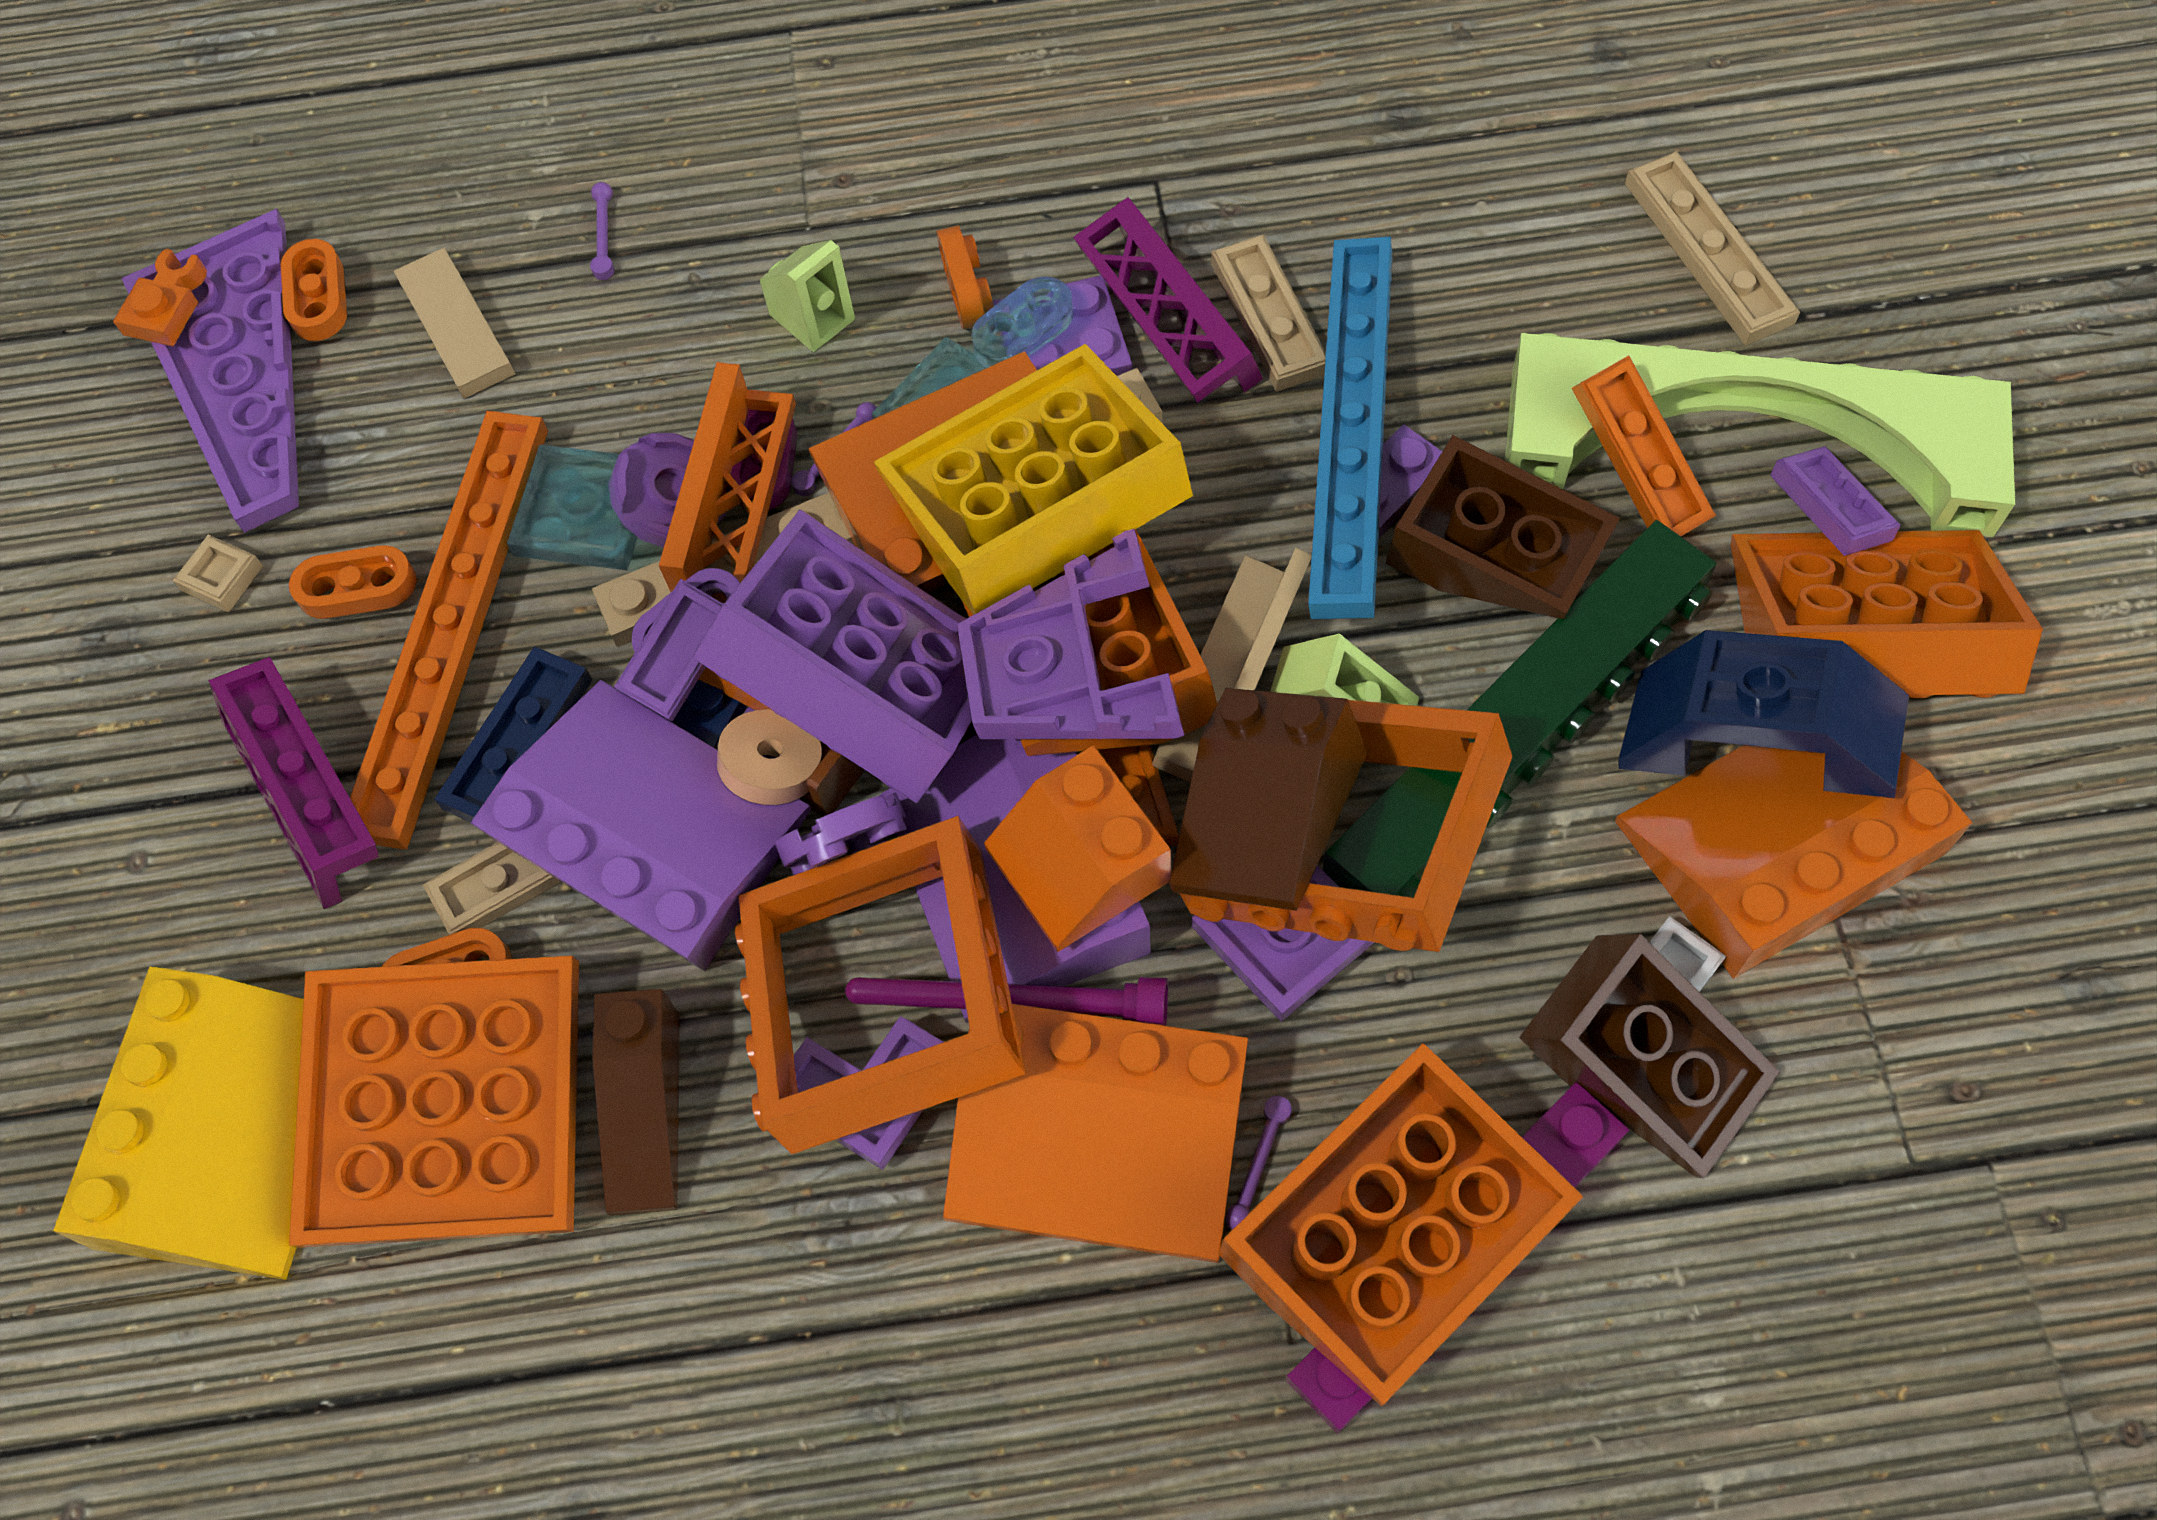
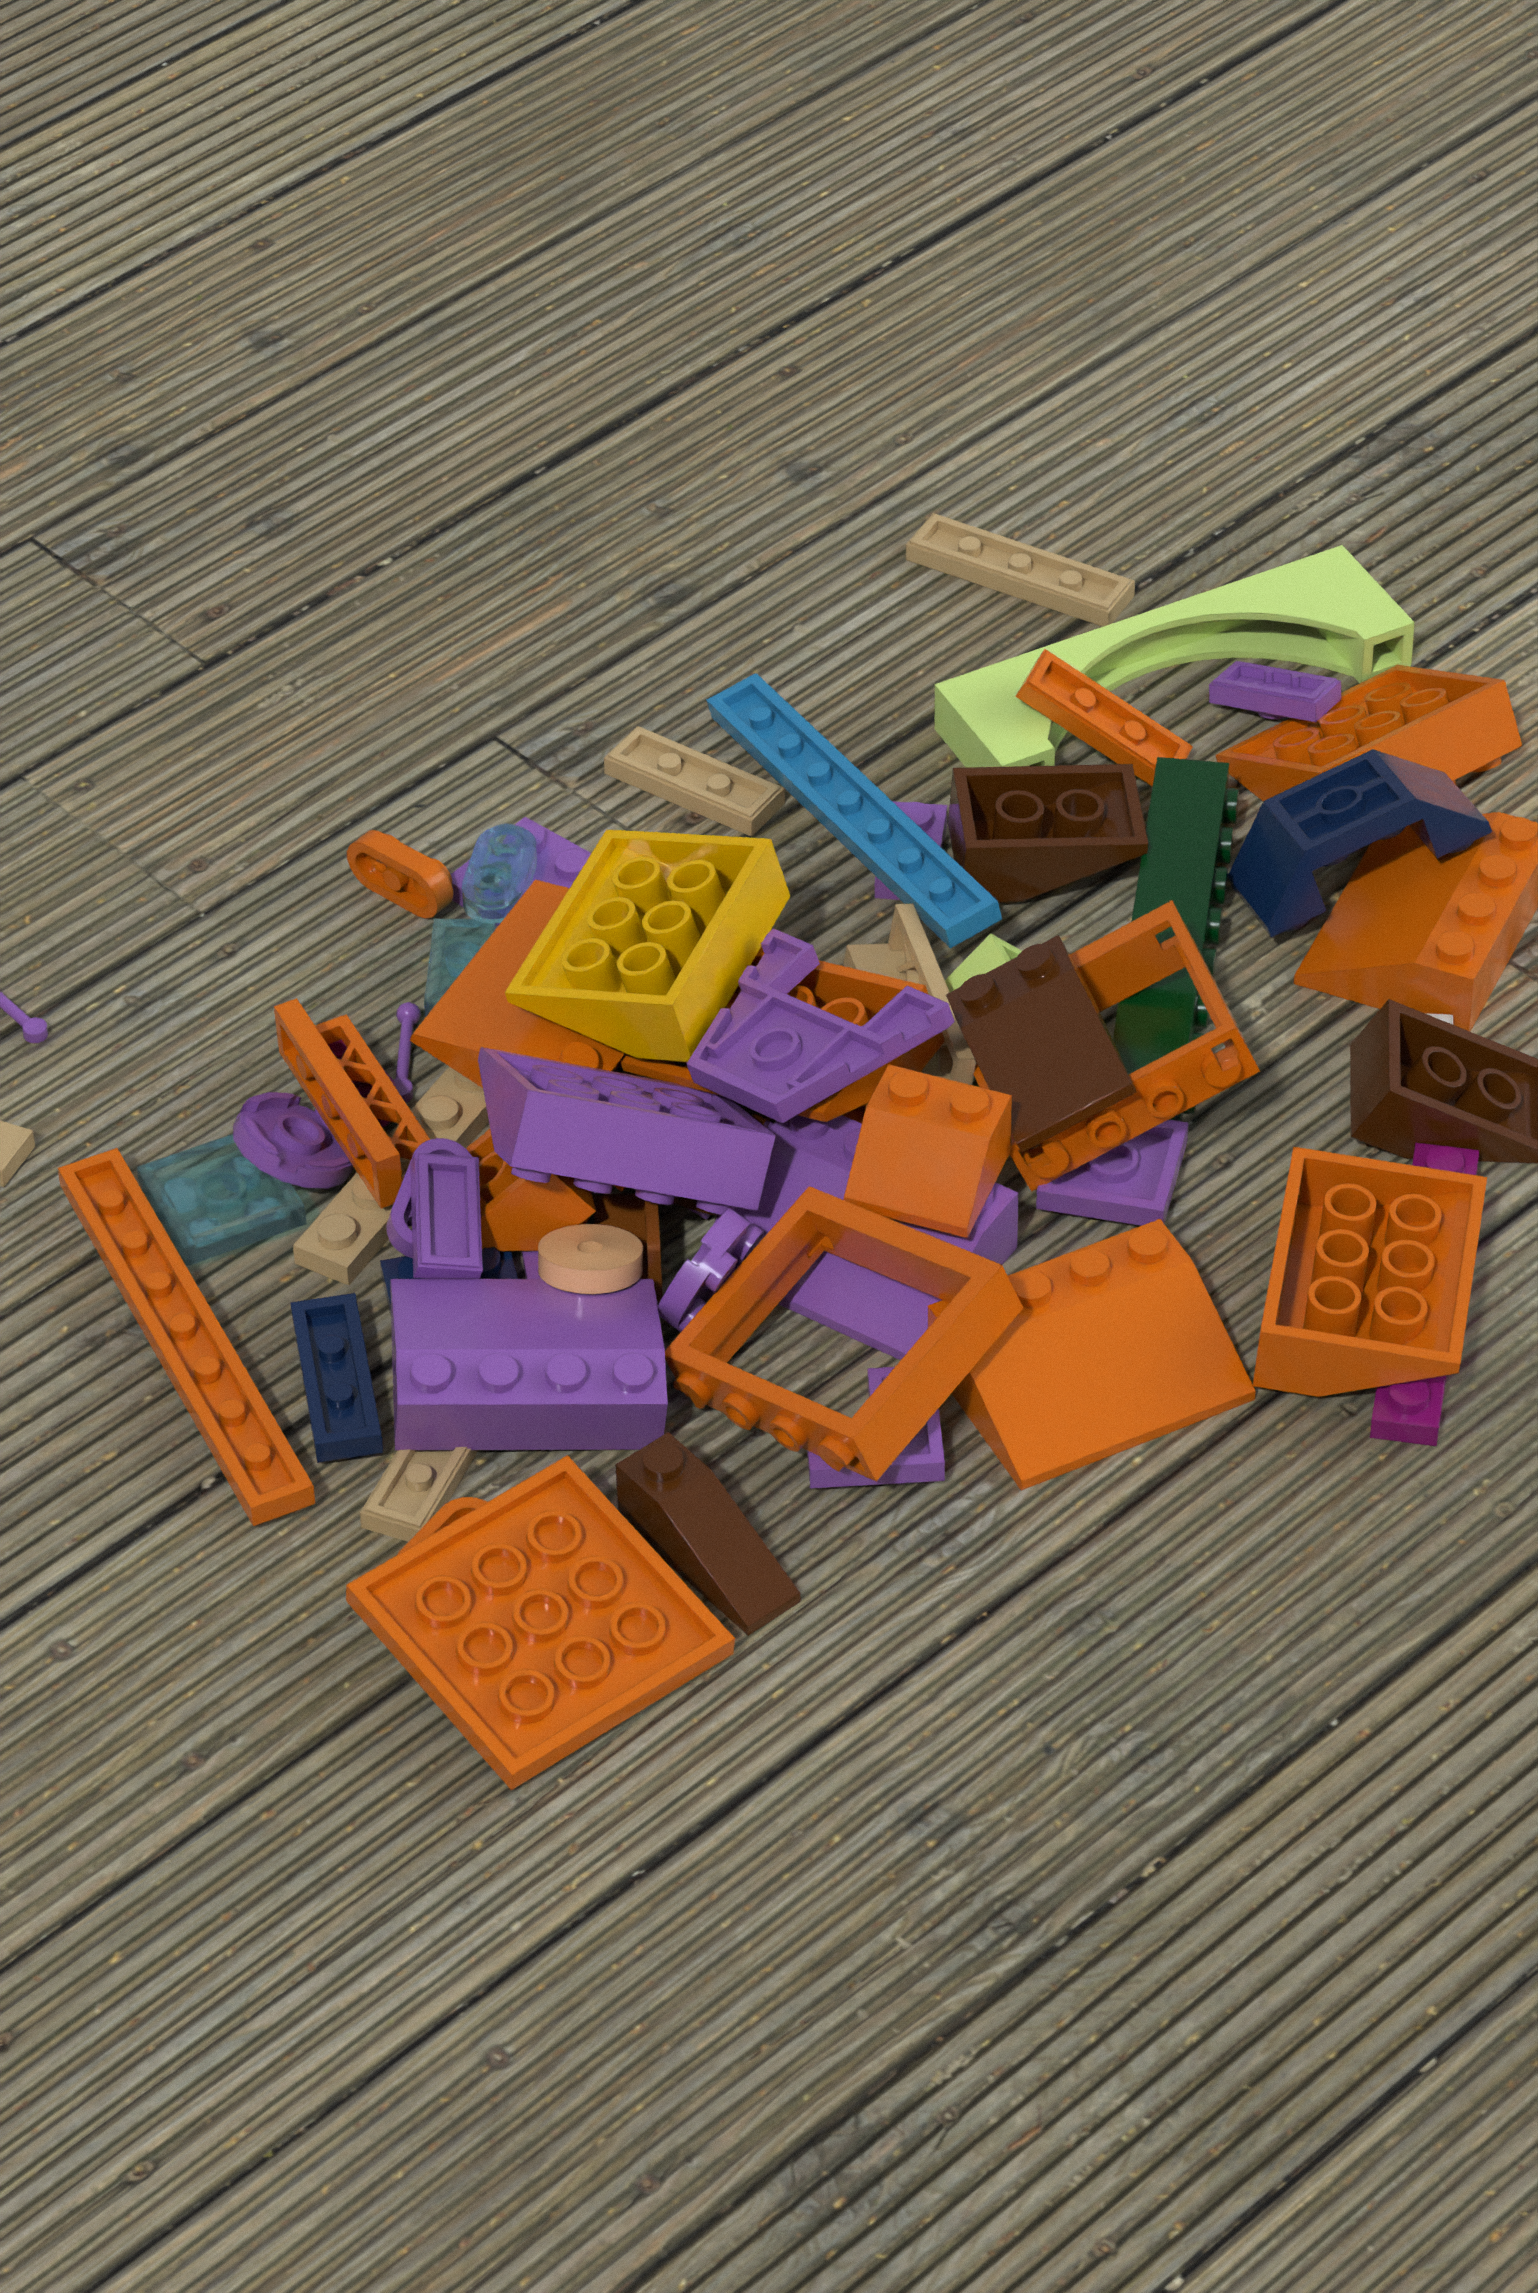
camera: 40 degrees left, 20 degrees down
yellow slope [53,966,304,1280] -> none
magenta fence [208,657,379,909] -> none
orange plate [289,545,417,619] -> none
yellowish green slope [759,240,855,353] -> none
magenta piece [845,977,1168,1026] -> none
magenta fence [1073,197,1263,403] -> none
medium lavender hinge [1225,1096,1292,1230] -> none

